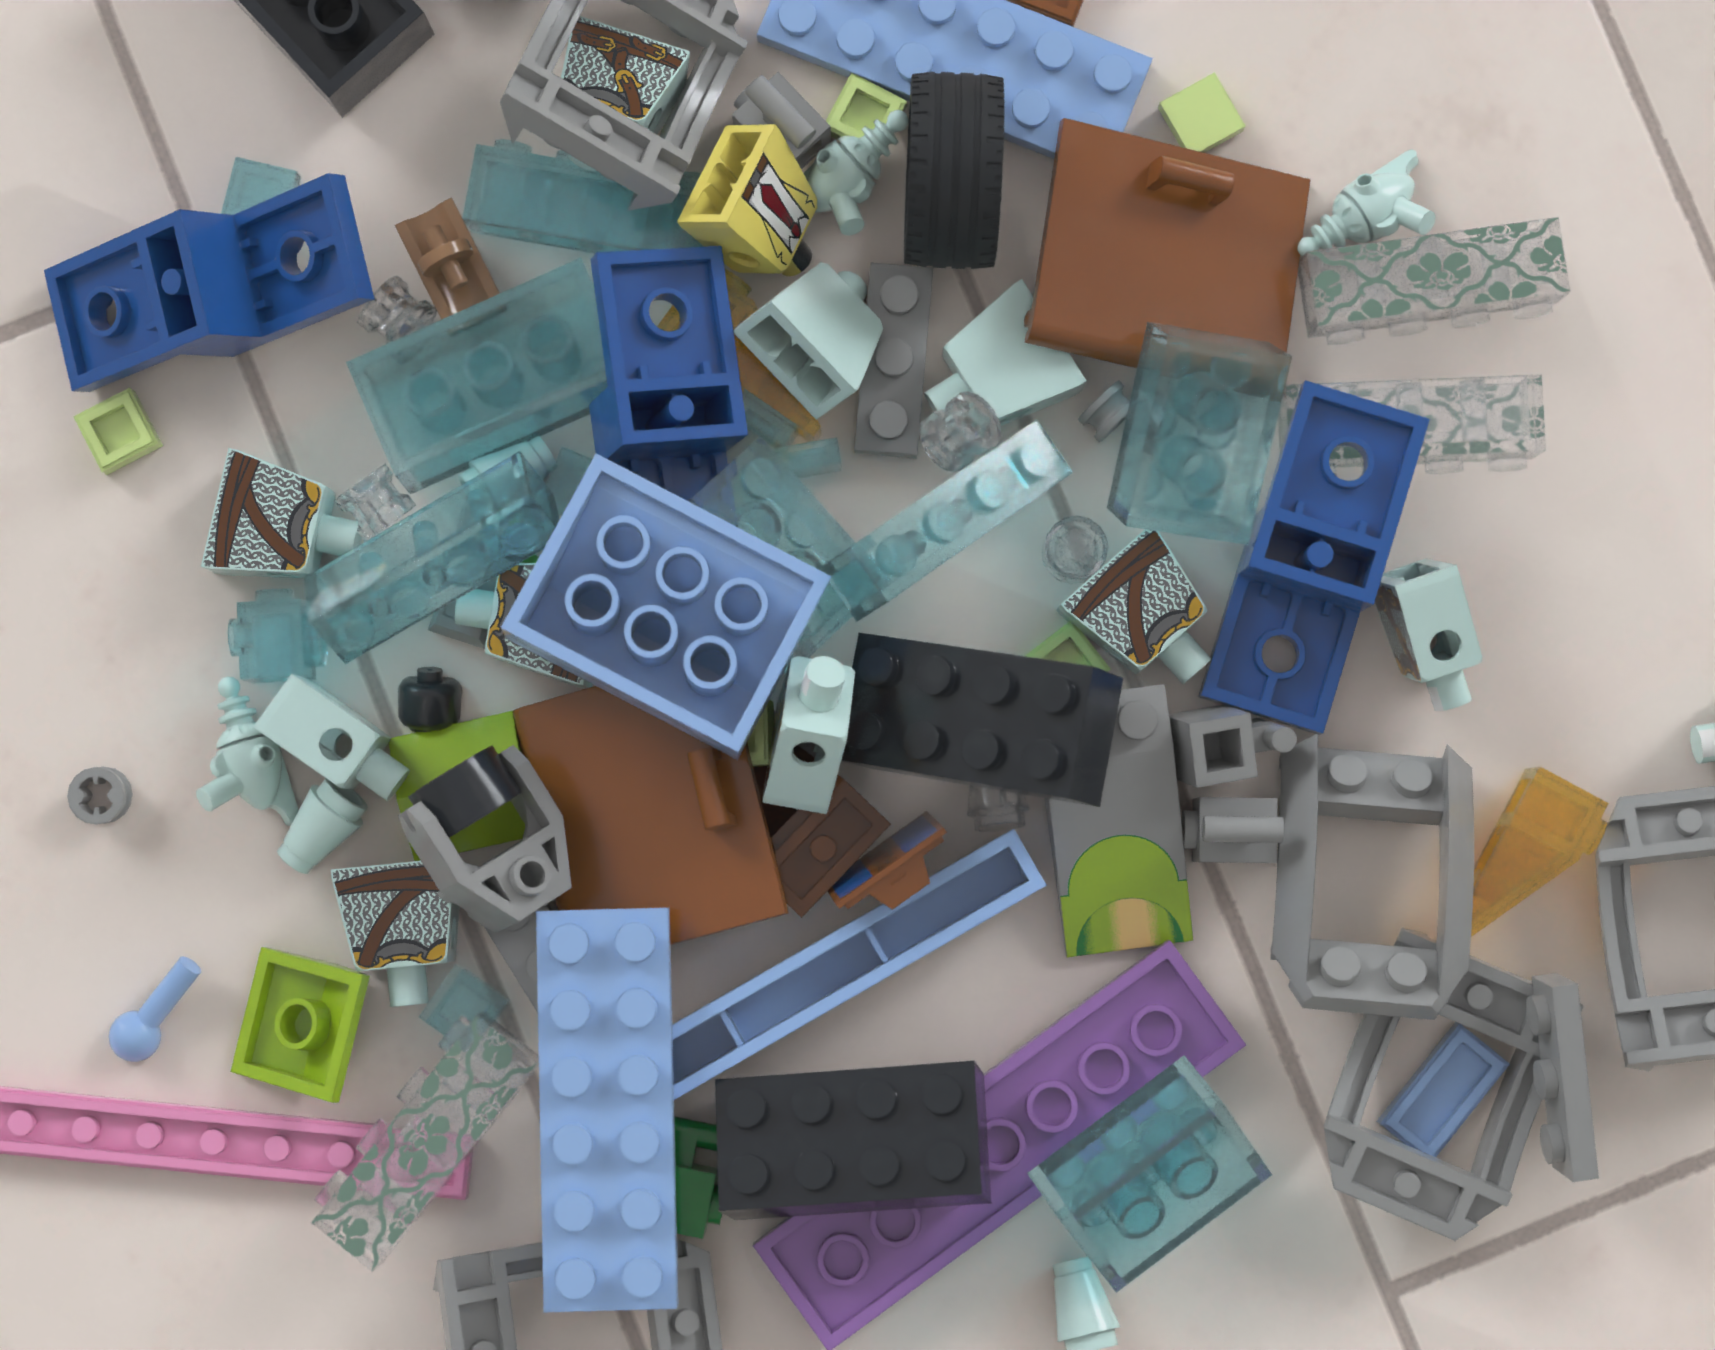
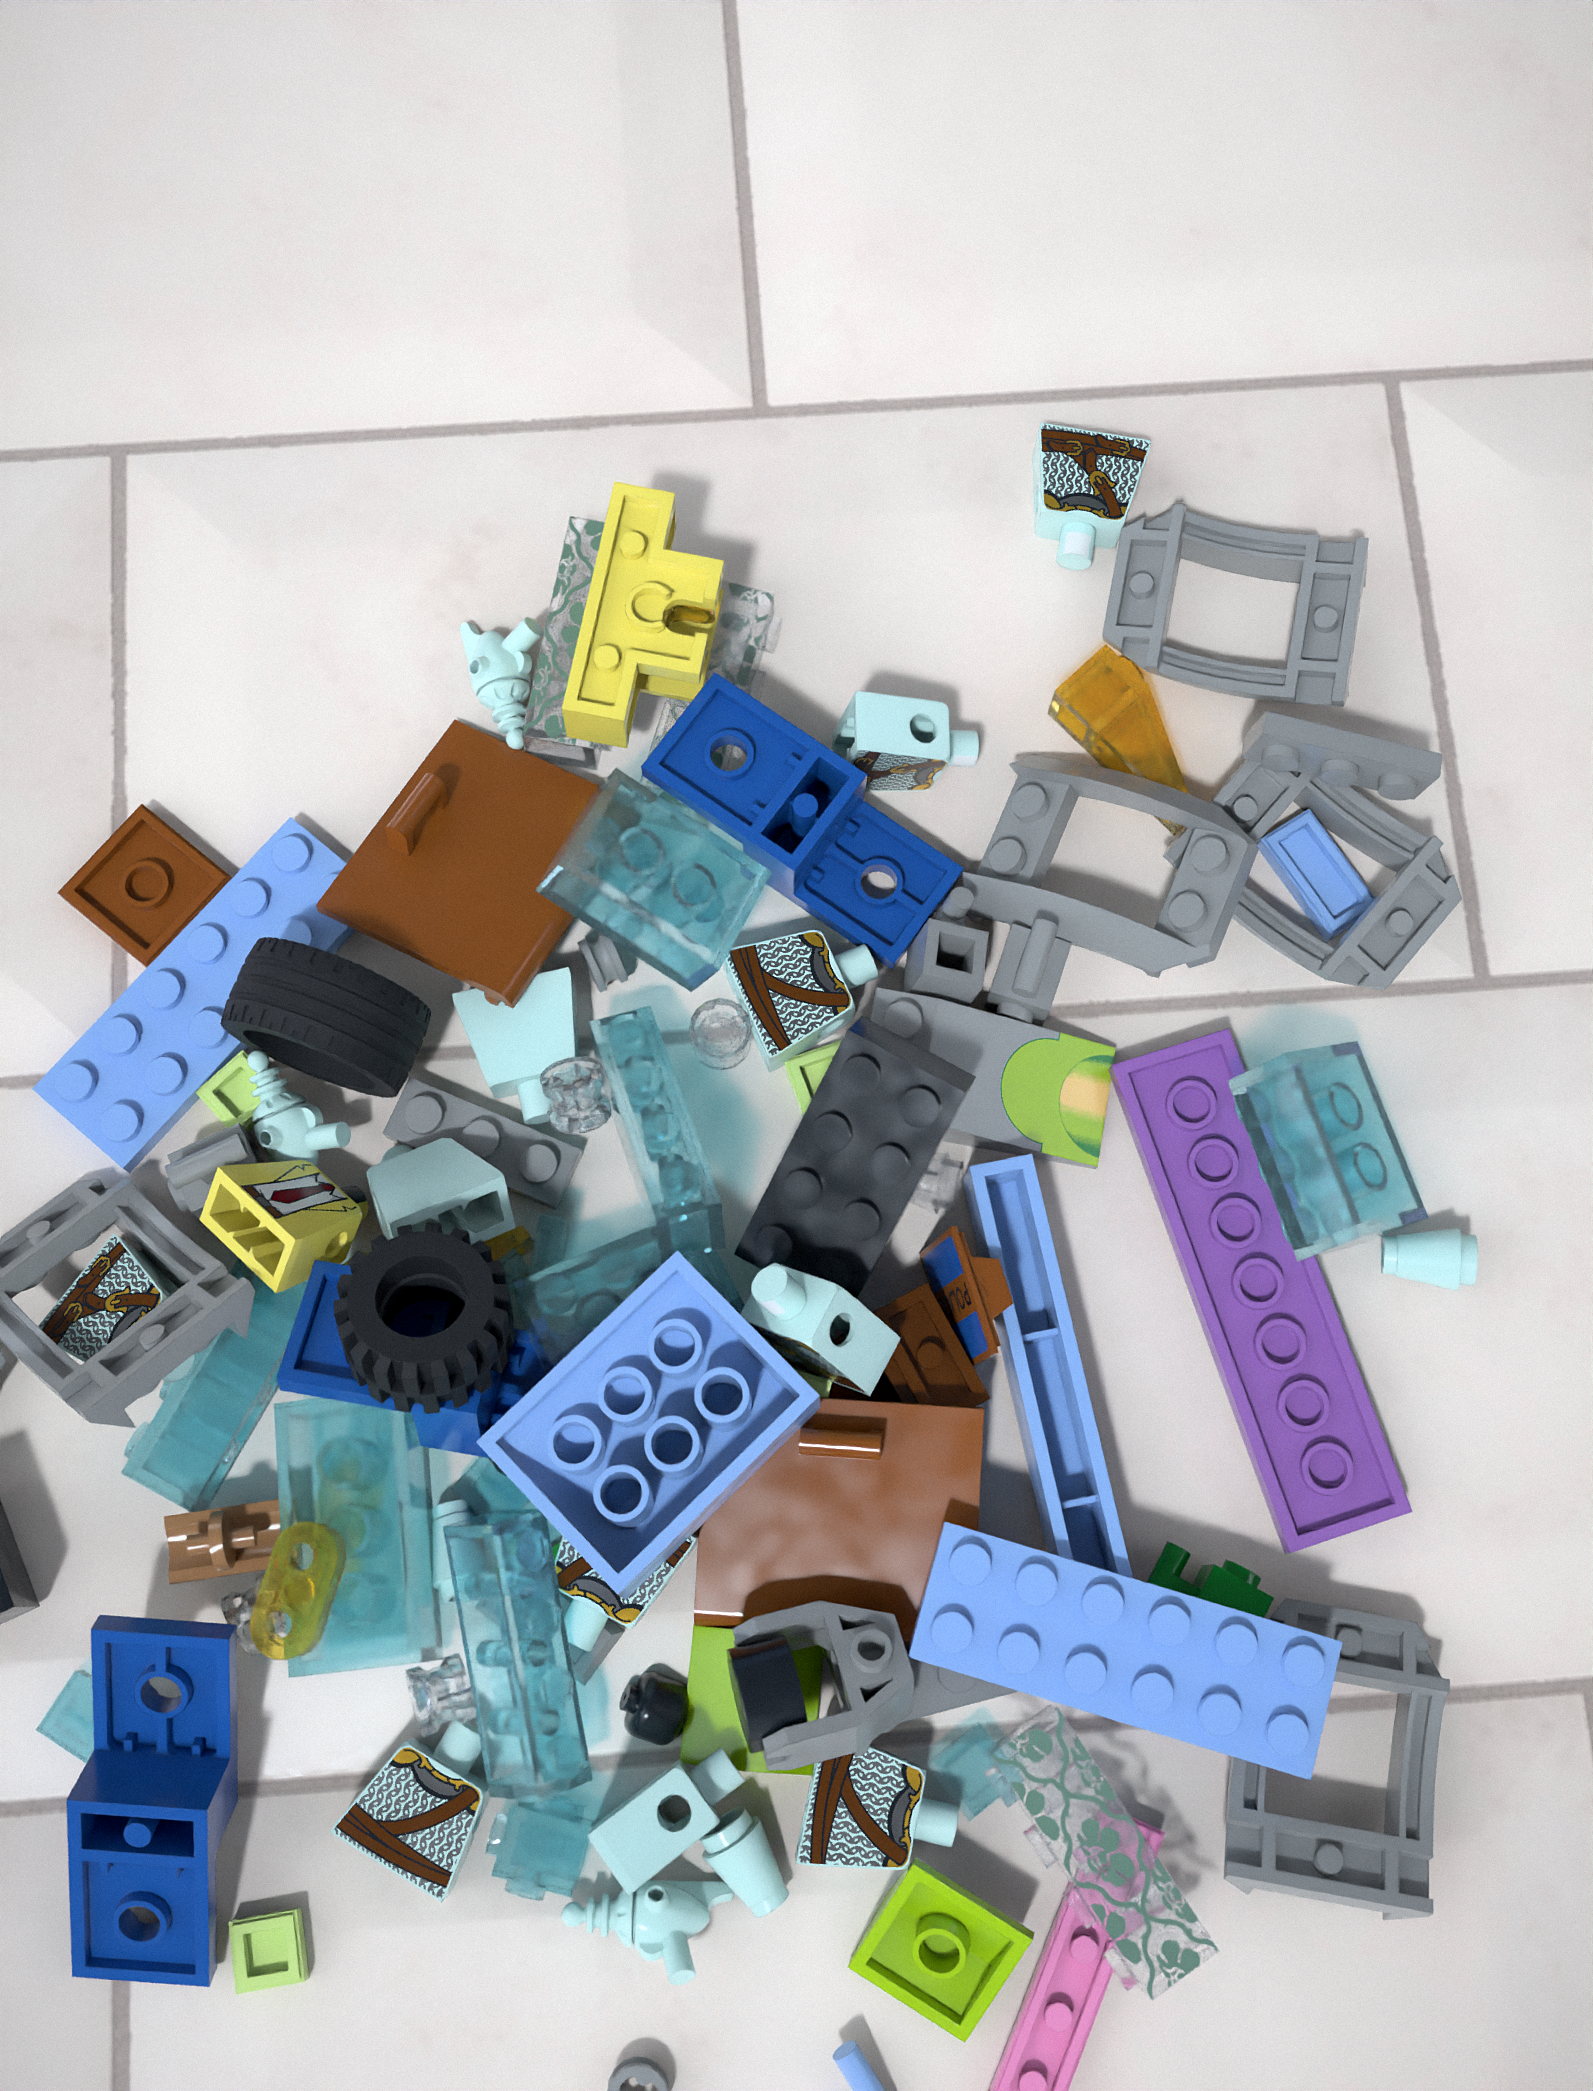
camera: 75 degrees left, 10 degrees down
black brick [715,1061,991,1220] -> none
yellowish green tile [1158,72,1246,153] -> none
none -> clear yellow plate [250,1522,346,1660]
none -> black tyre [334,1223,514,1414]
none -> light yellow piece [561,481,724,748]

